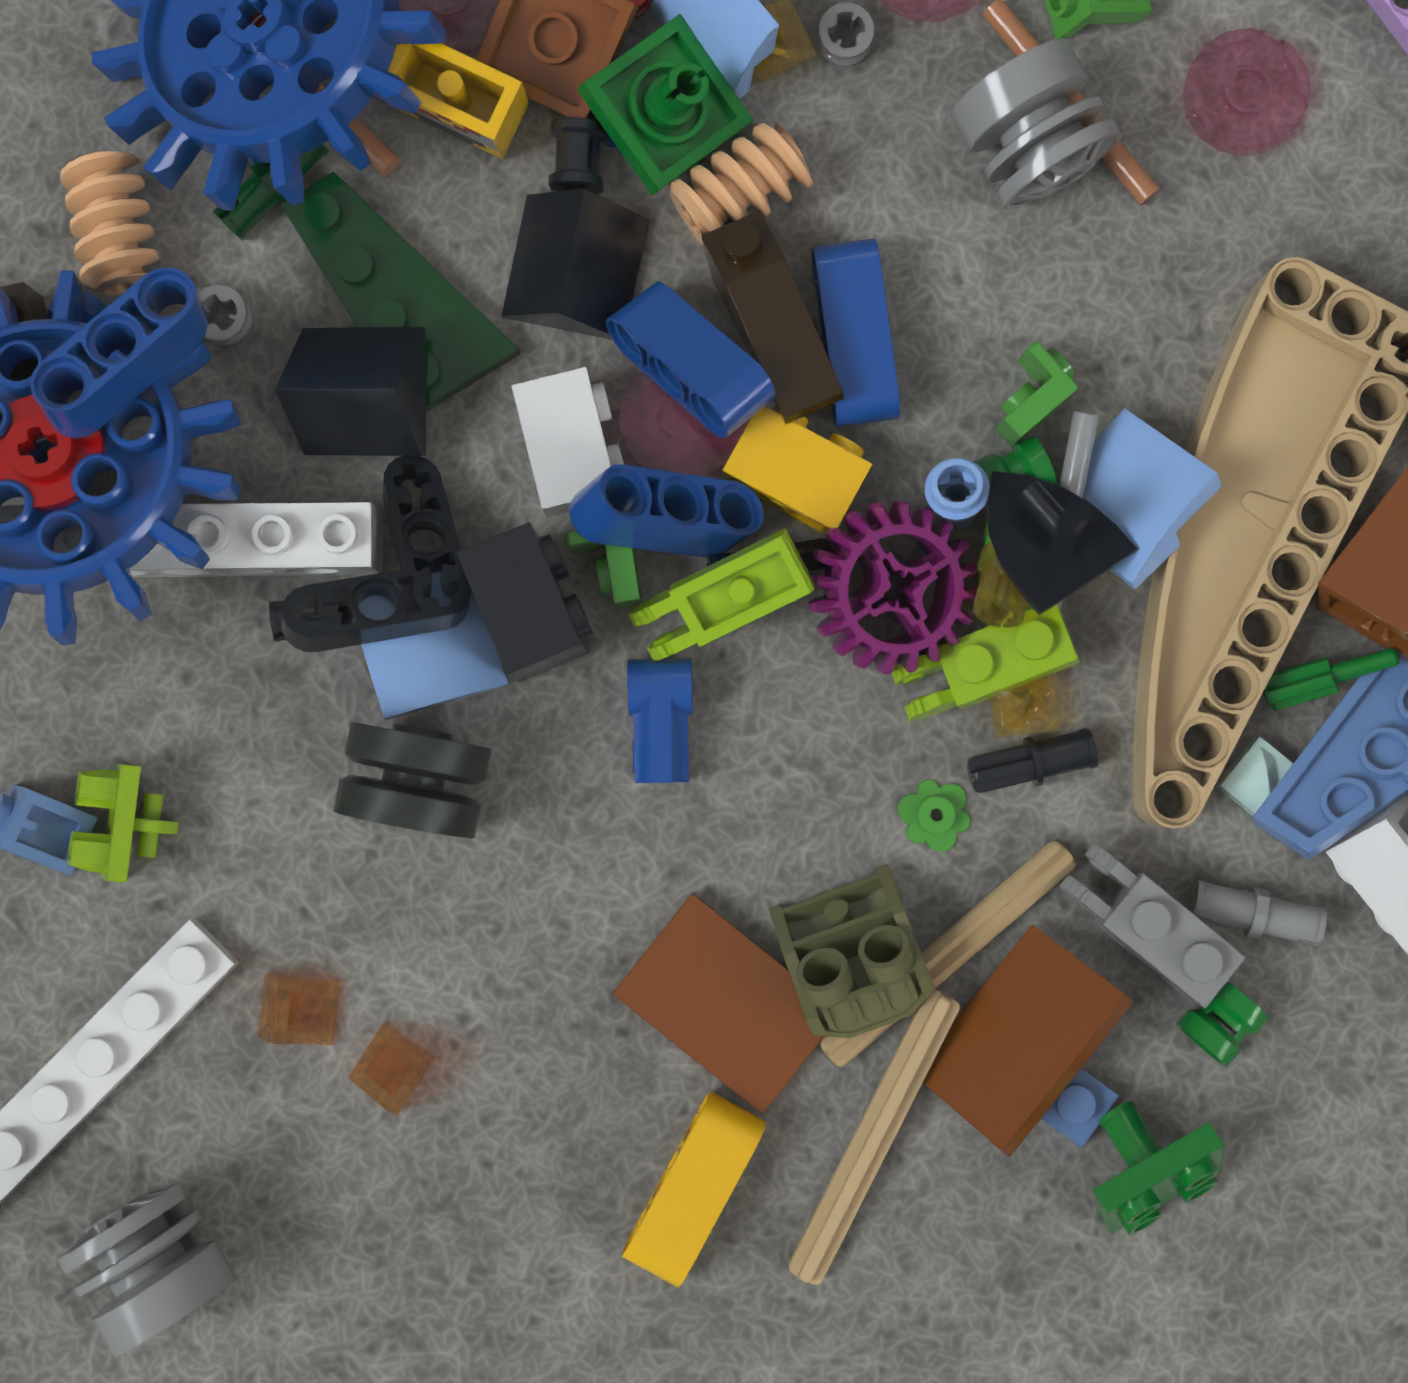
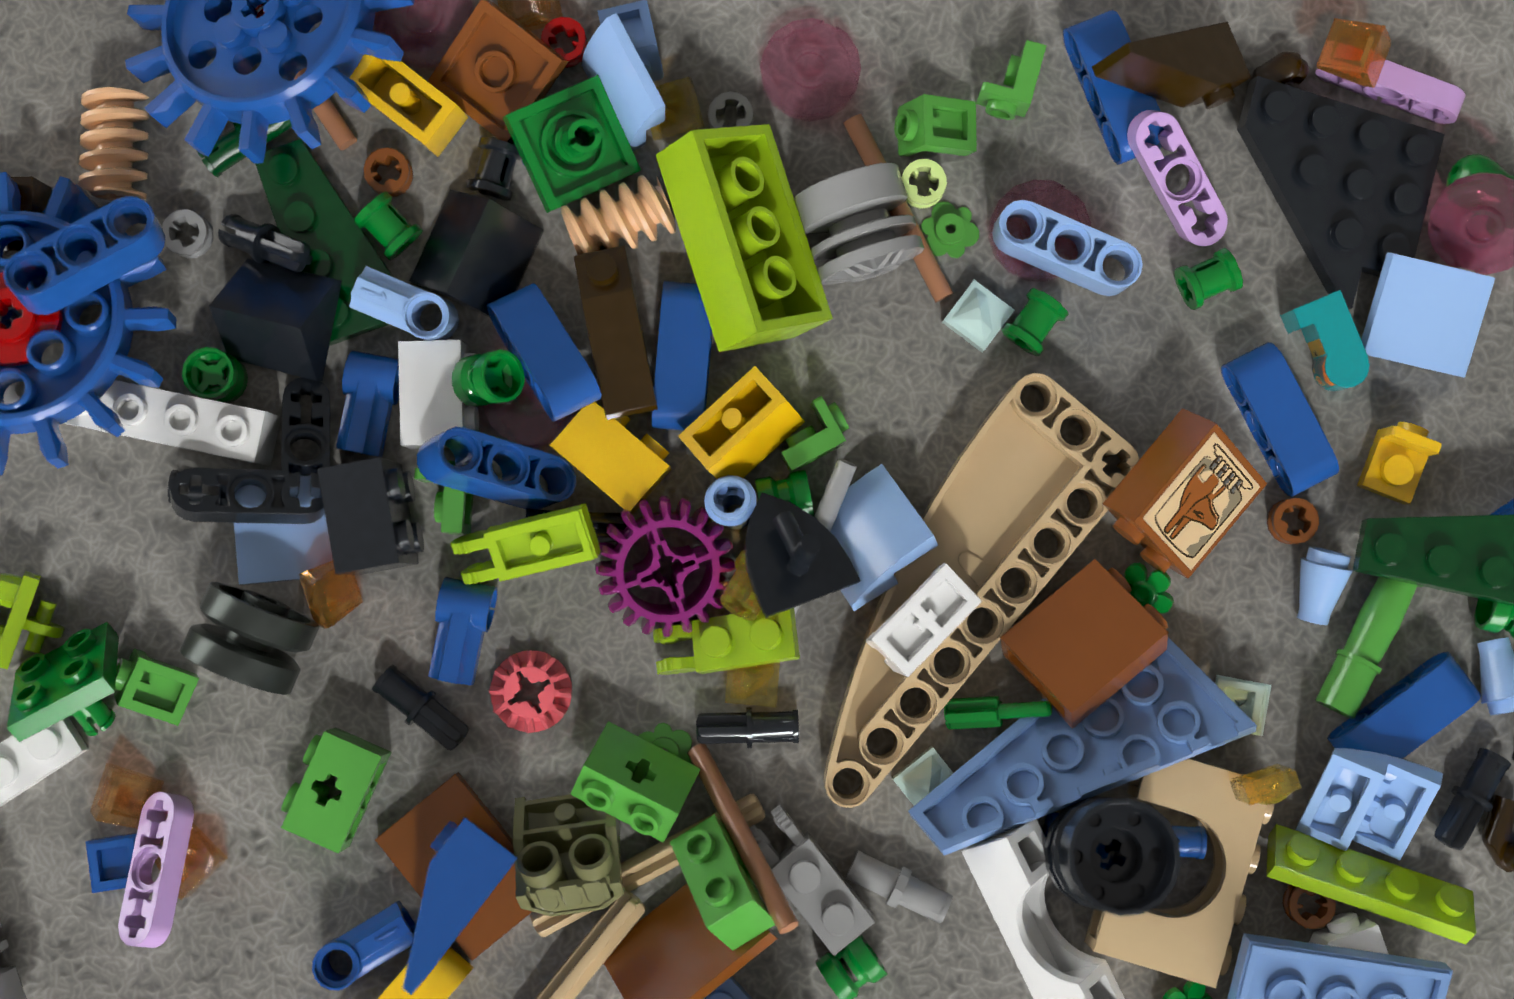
camera: 10 degrees right, 0 degrees up
none -> green plate [6,622,119,743]
none -> blue tile [86,832,137,893]
none -> bright green bracket [114,648,199,726]
none -> lavender beam [118,792,194,948]
none -> green wheel [182,347,248,403]
none -> black axle [218,214,313,272]
none -> bright green brick [281,727,392,854]
none -> clear orange slope [299,560,363,629]
none -> blue piece [312,900,416,990]
none -> blue piece [336,350,399,457]
none -> light blue piece [349,266,459,341]
none -> green bush [354,191,423,260]
none -> dark orange bush [363,147,413,197]
none -> black axle [372,665,469,751]
none -> blue slope [403,818,518,995]
none -> green wheel [452,350,525,407]
none -> coral gear [489,650,572,733]
none -> bright green brick [570,721,701,842]
none -> lime brick [656,124,833,352]
none -> bright green brick [670,814,775,951]
none -> yellow brick [678,366,805,479]
none -> nougat bar [688,744,799,934]
none -> white hinge [866,563,982,677]
none -> yellowish green bush [902,159,947,209]
none -> bright green plant [921,201,979,258]
none -> light aqua tile [942,280,1015,352]
none -> light blue beam [992,200,1143,296]
none -> green bush [1001,288,1069,356]

